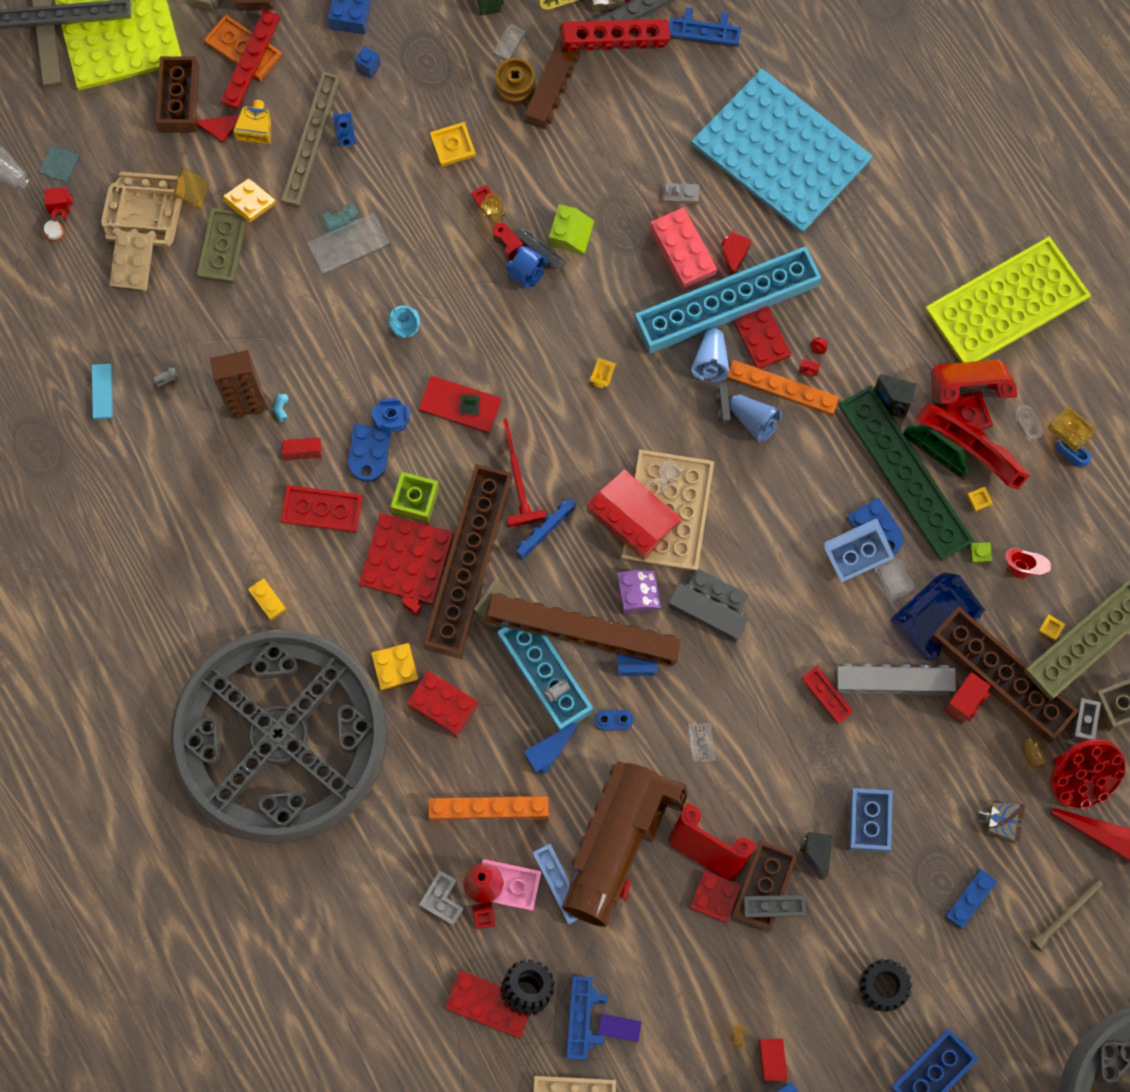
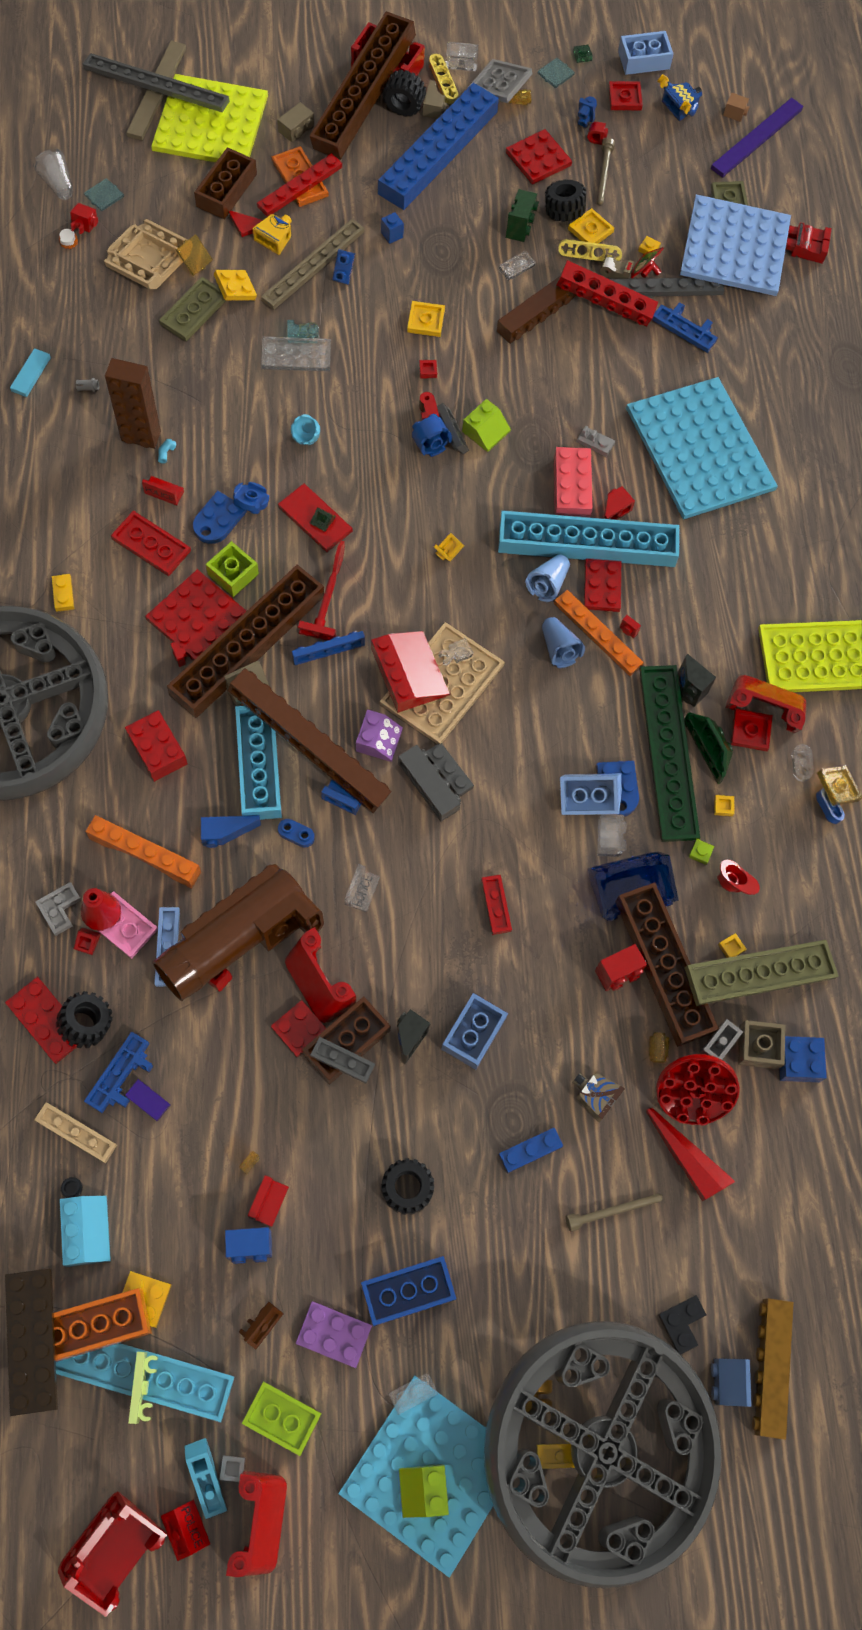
camera: 20 degrees right, 5 degrees down
tan plate [109,231,154,291] -> none
yellow plate [371,643,419,691] -> none
clear yellow animal [481,193,505,222] -> none
pearl gold wheel [495,57,535,105] -> none
light grey pin [544,679,570,702] -> none
dark grey plate [715,383,731,426] -> none
red plate [809,337,828,354] -> none
light grey brick [836,663,956,695] -> none
red arch [915,403,1030,490] -> none

